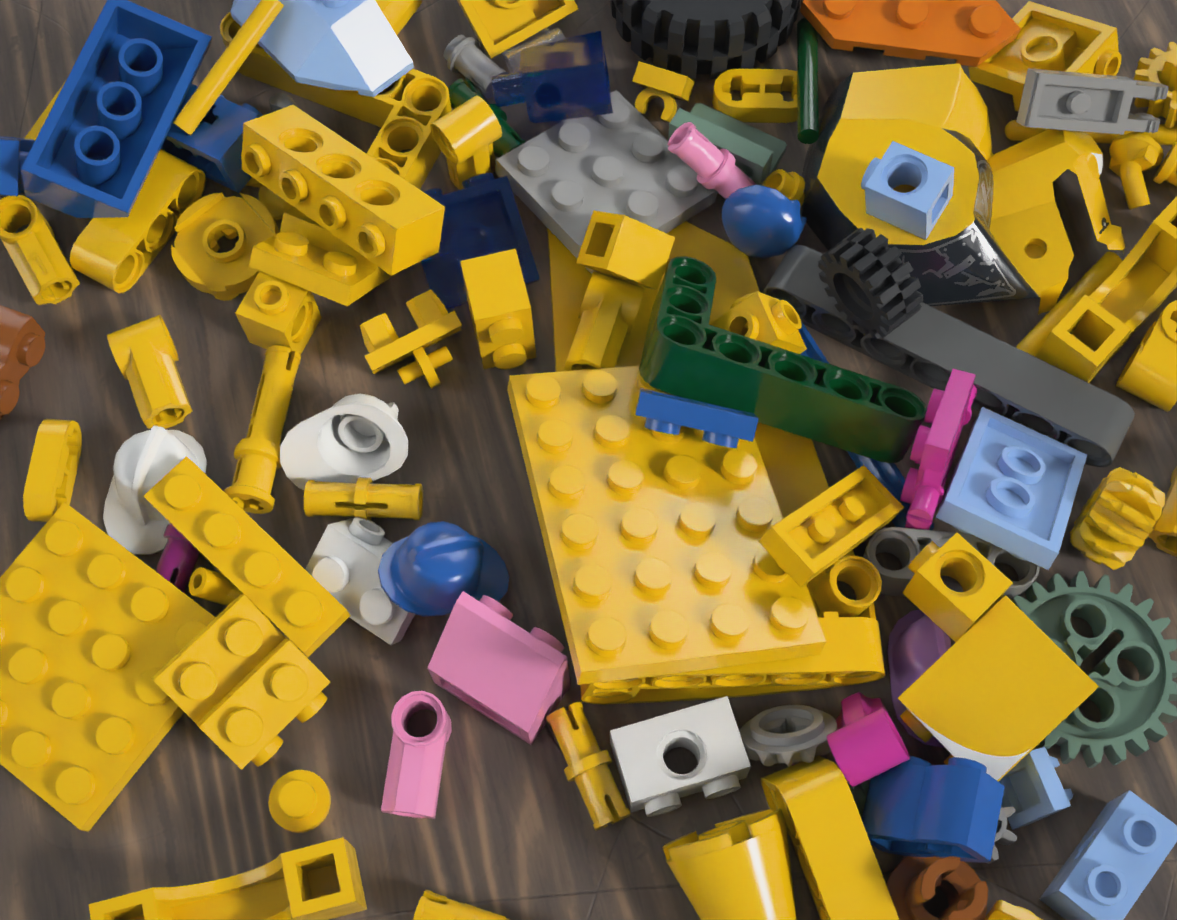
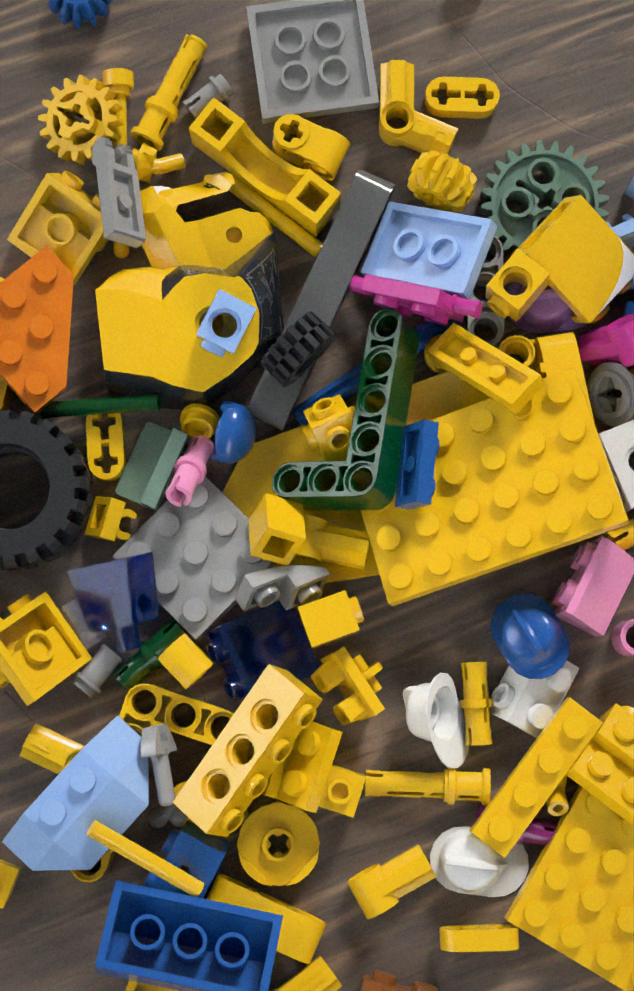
camera: 100 degrees left, 15 degrees up
none -> light grey bar [140,724,177,807]
none -> light grey slope [235,565,330,611]

